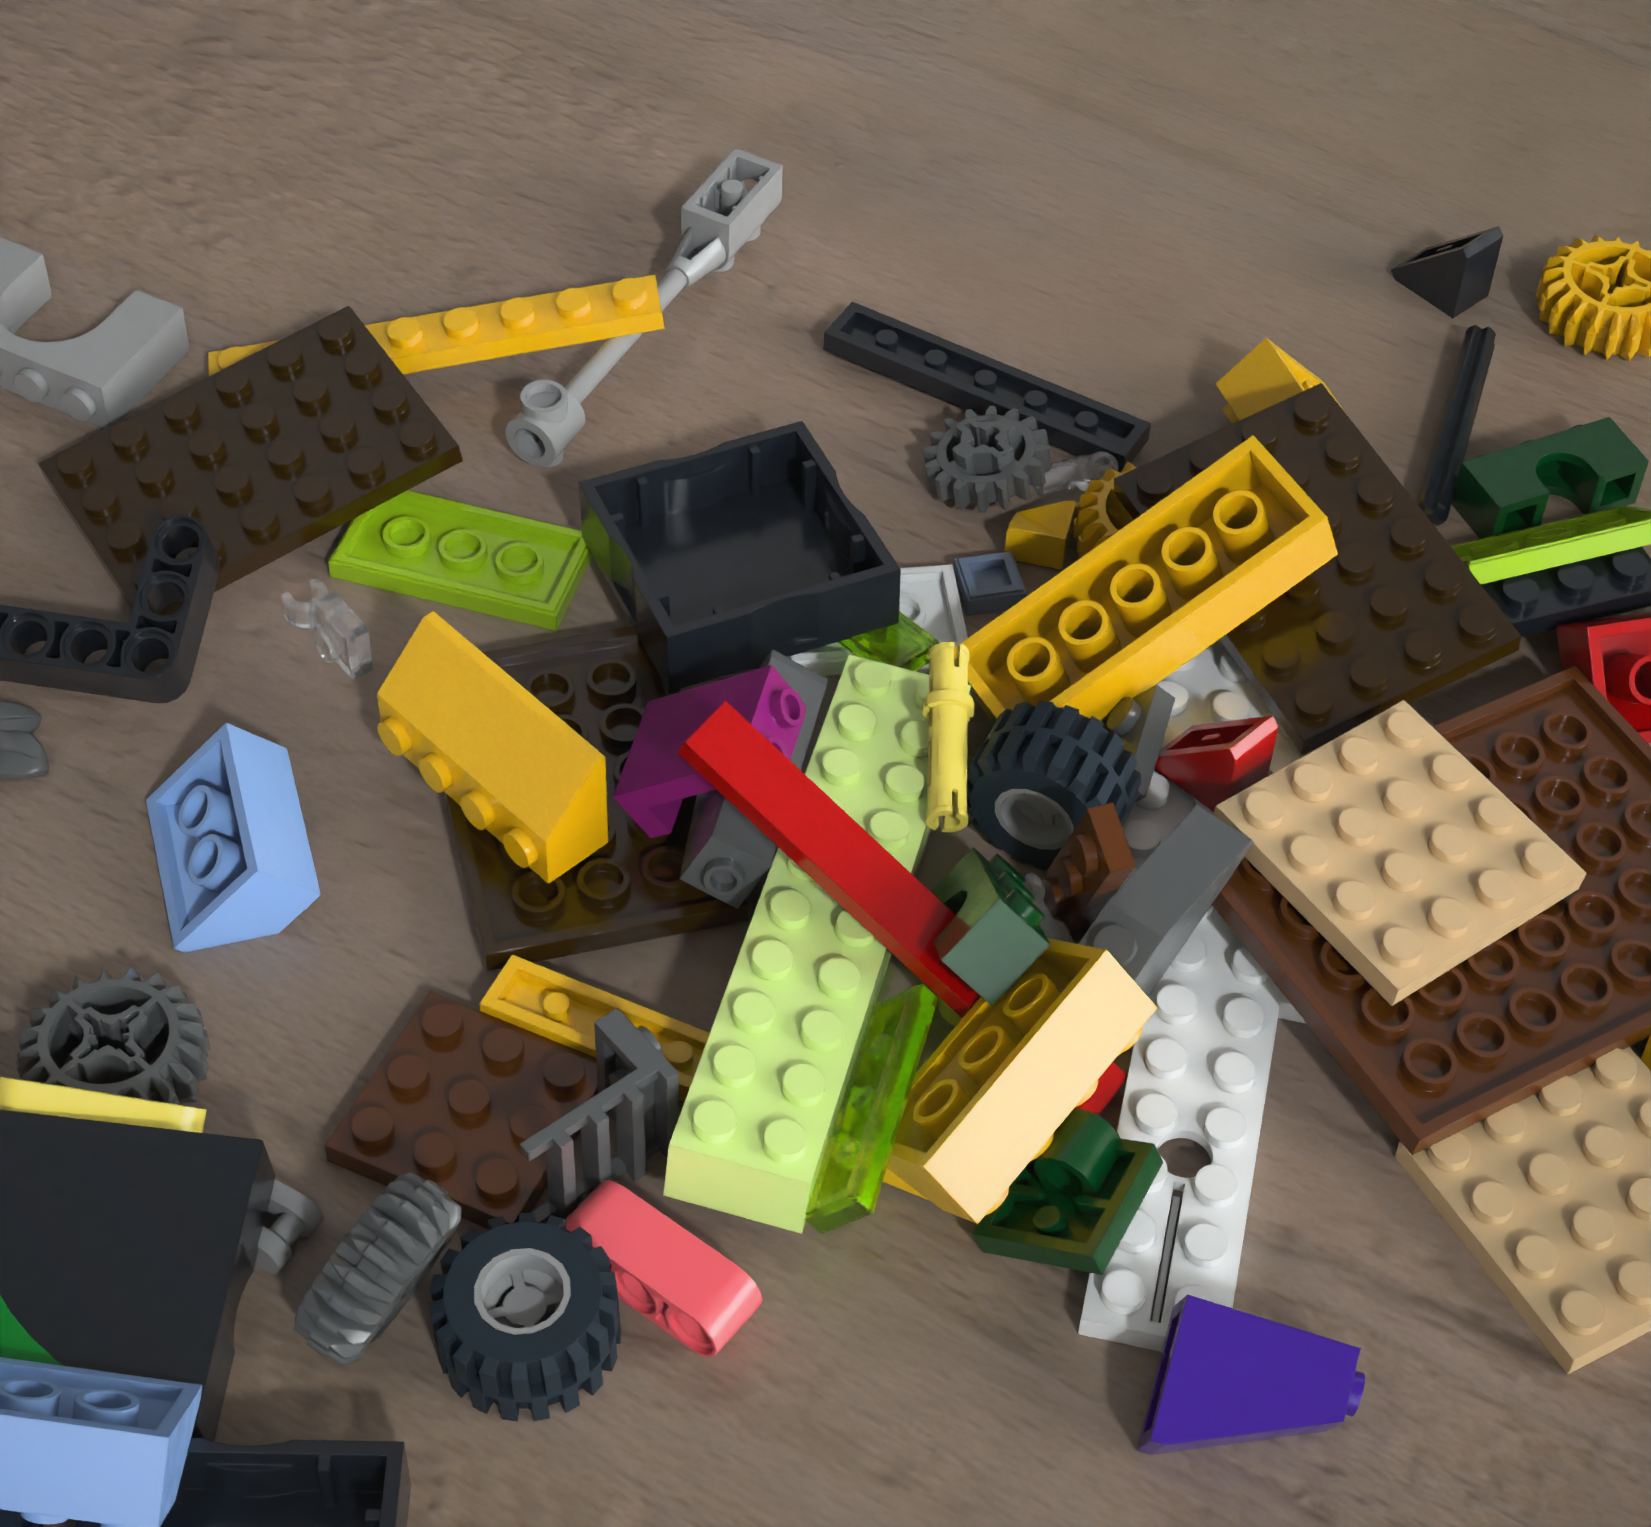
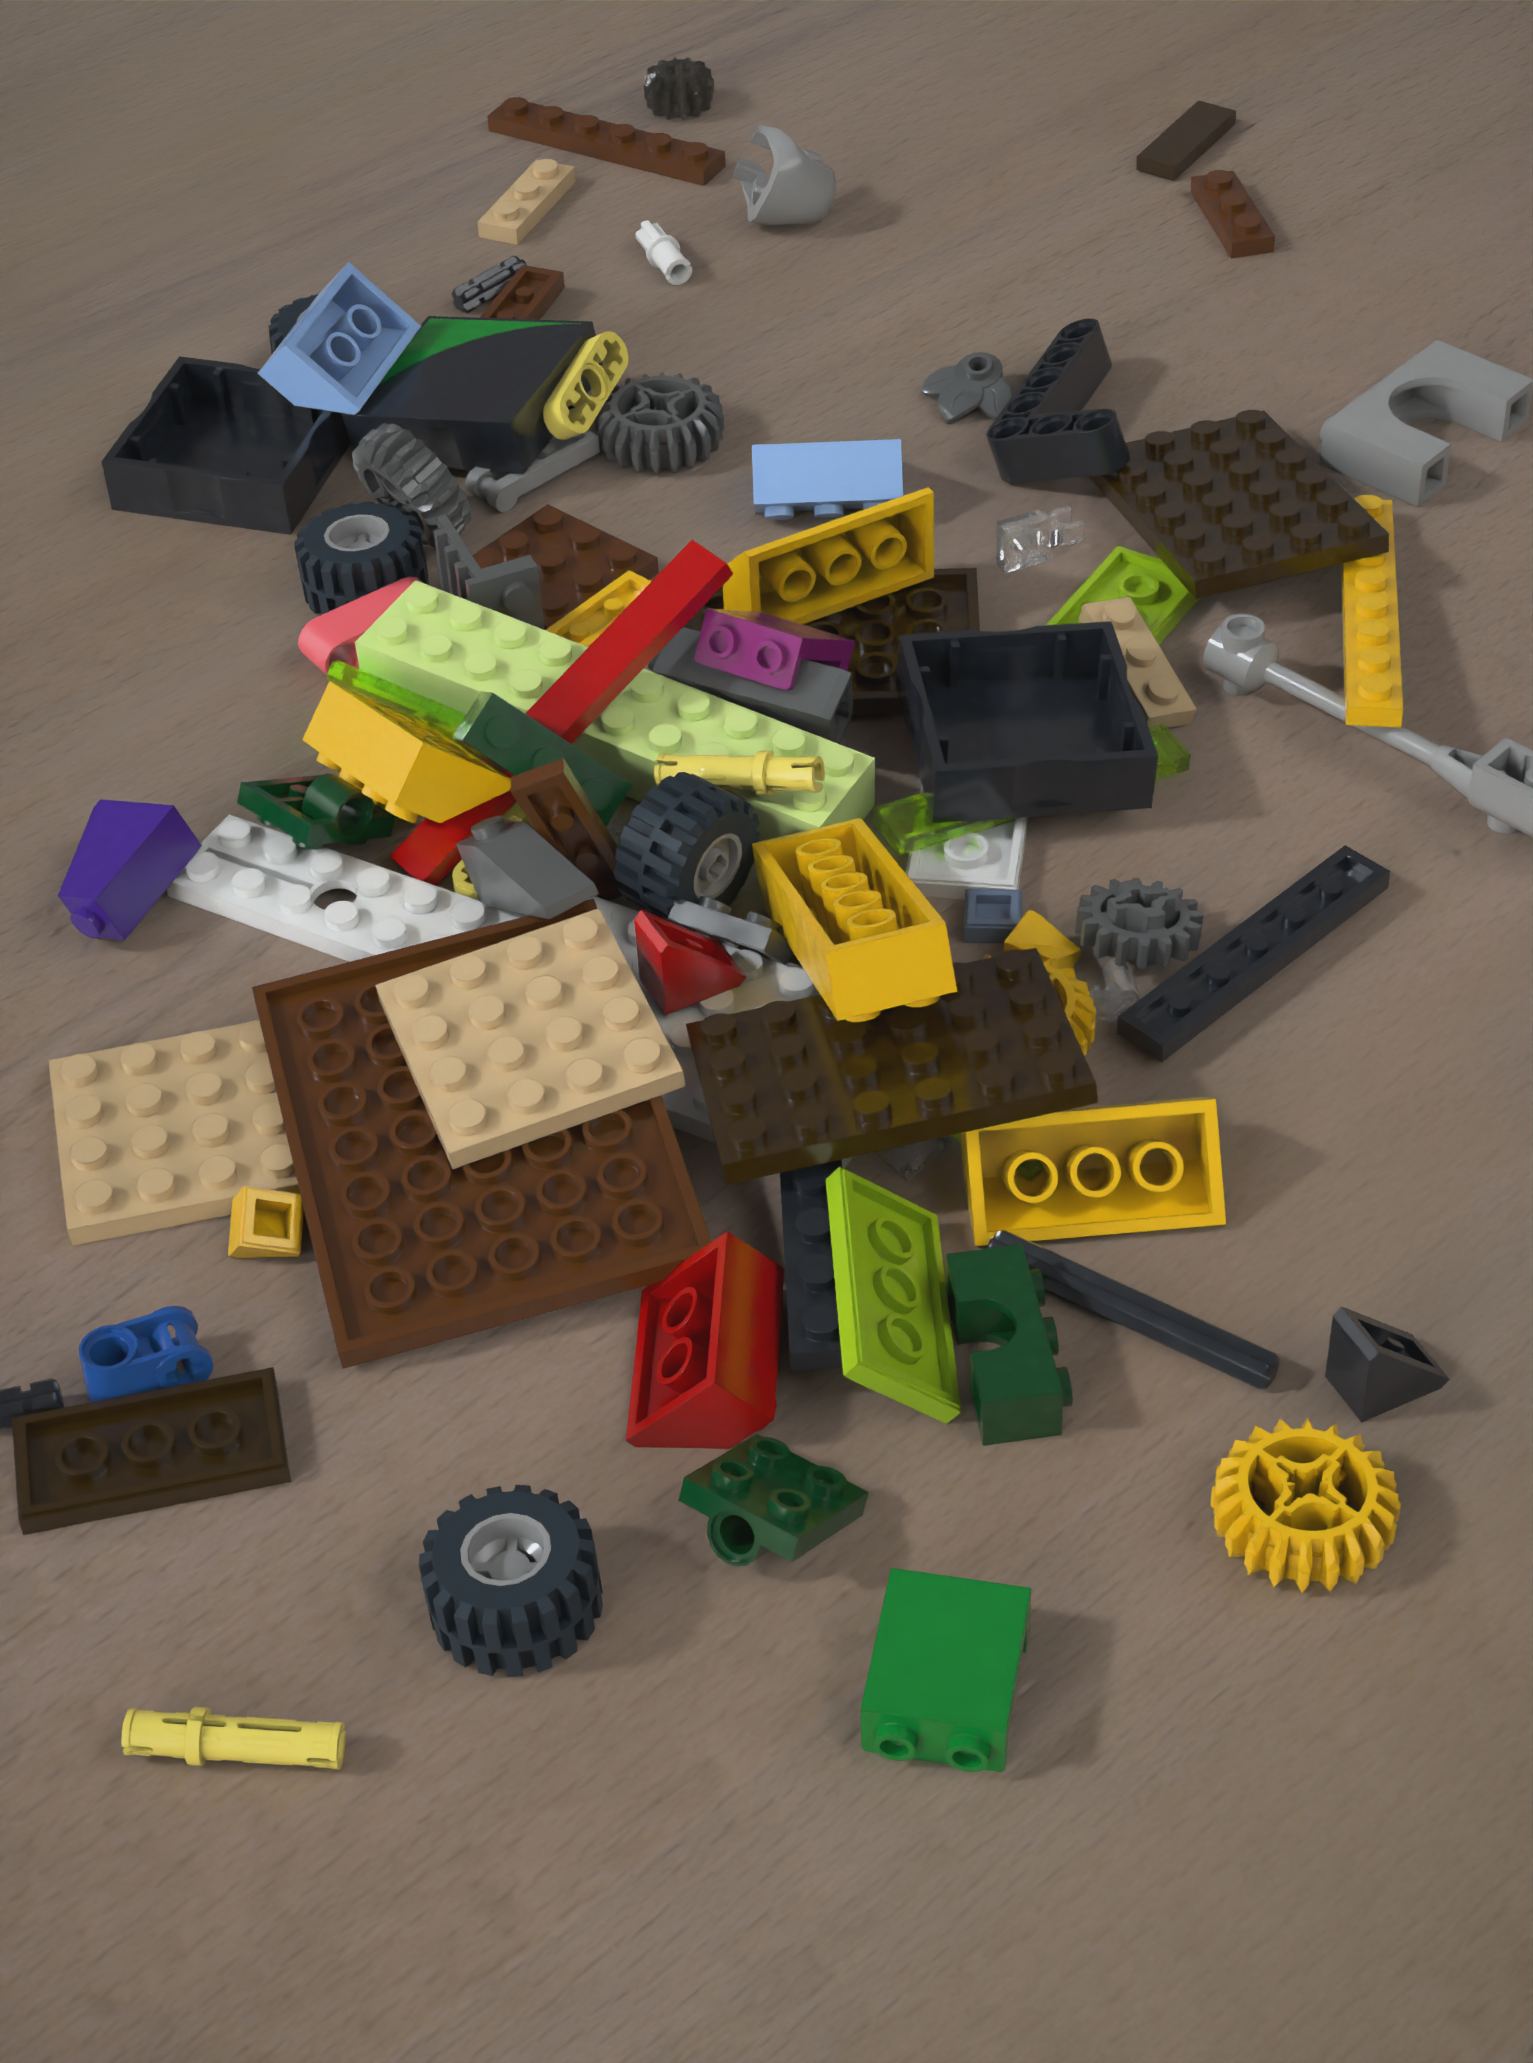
camera: 110 degrees right, 5 degrees down
none -> tan plate [1079,597,1197,731]

